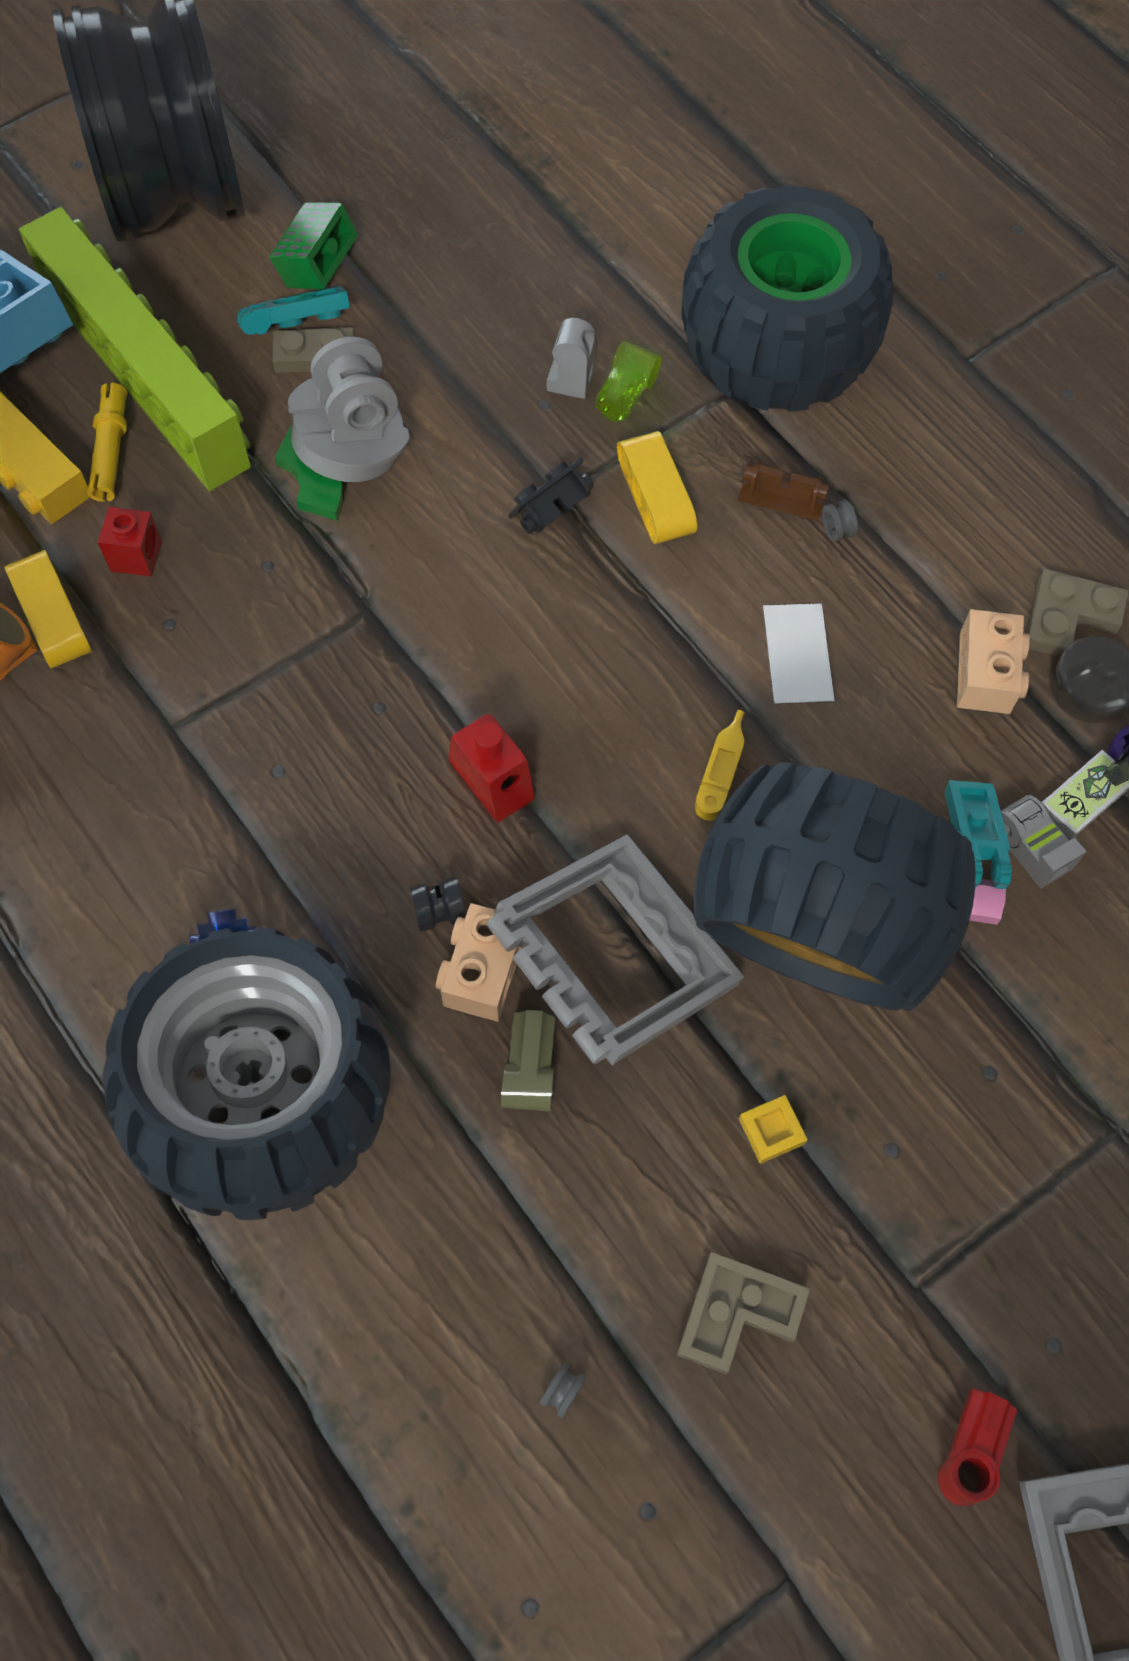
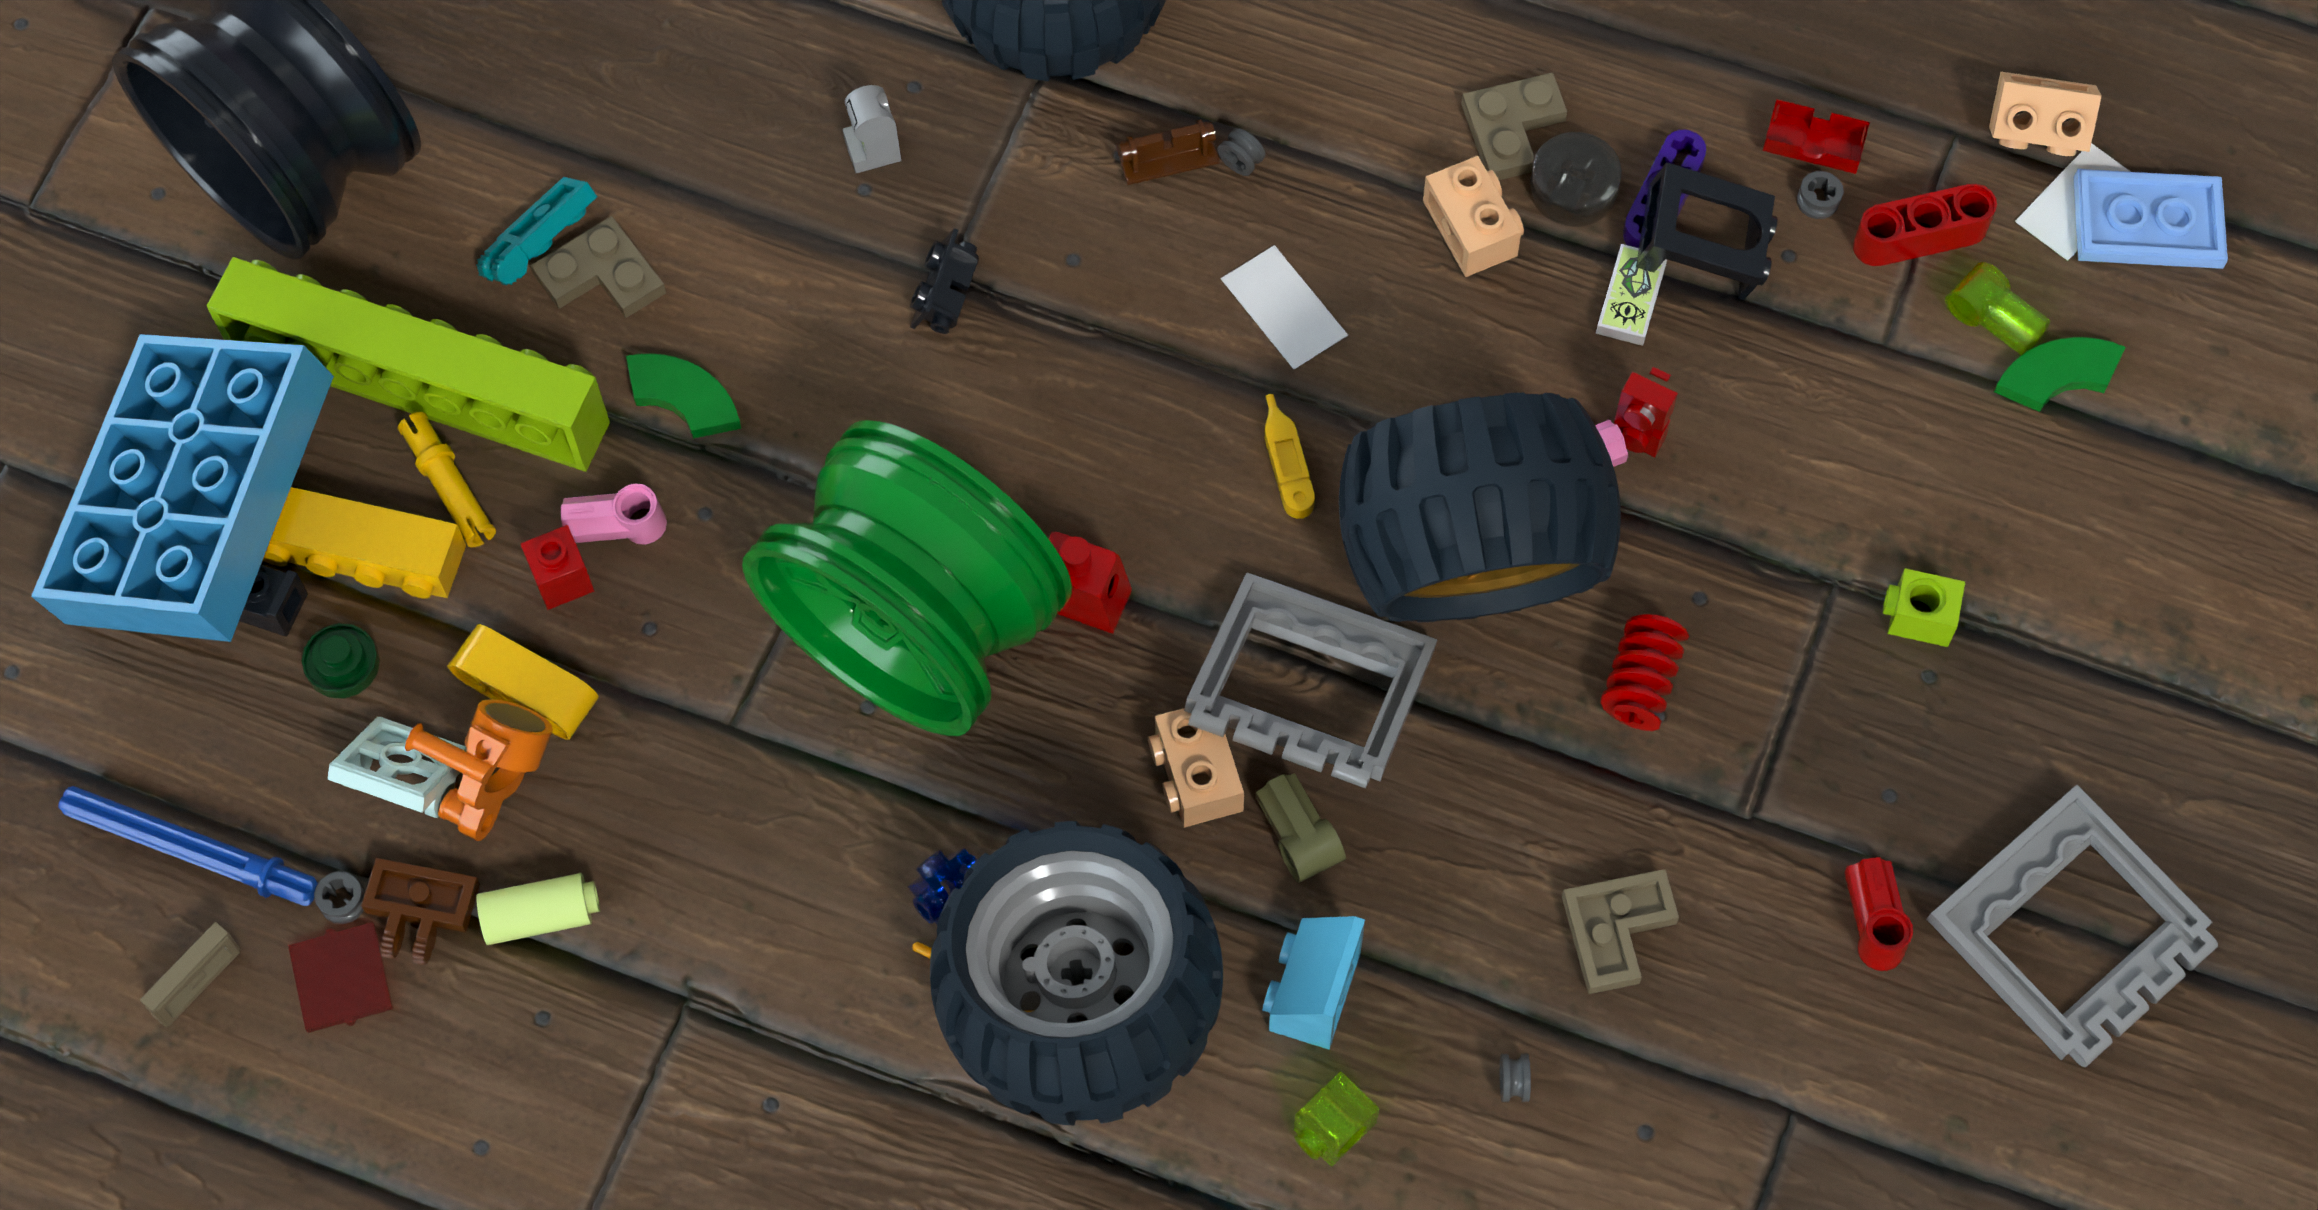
camera: 30 degrees left, 0 degrees up
green brick [269,203,359,289] -> none
light grey piece [287,337,410,482] -> none
black wheel [410,876,466,932] -> none
clear neon green piece [595,340,662,423] -> none
yellow beam [617,431,697,544] -> none
yellow plate [739,1095,807,1164] -> none
teal hinge [944,780,1012,889] -> none
light grey leg [1001,795,1087,889] -> none
none -> bright pink piece [561,484,667,545]
none -> green wheel [742,420,1072,736]
none -> medium azure slope [1262,916,1365,1050]
none -> clear neon green brick [1294,1071,1379,1167]
none -> red piece [1600,614,1689,731]
none -> red piece [1614,367,1678,458]

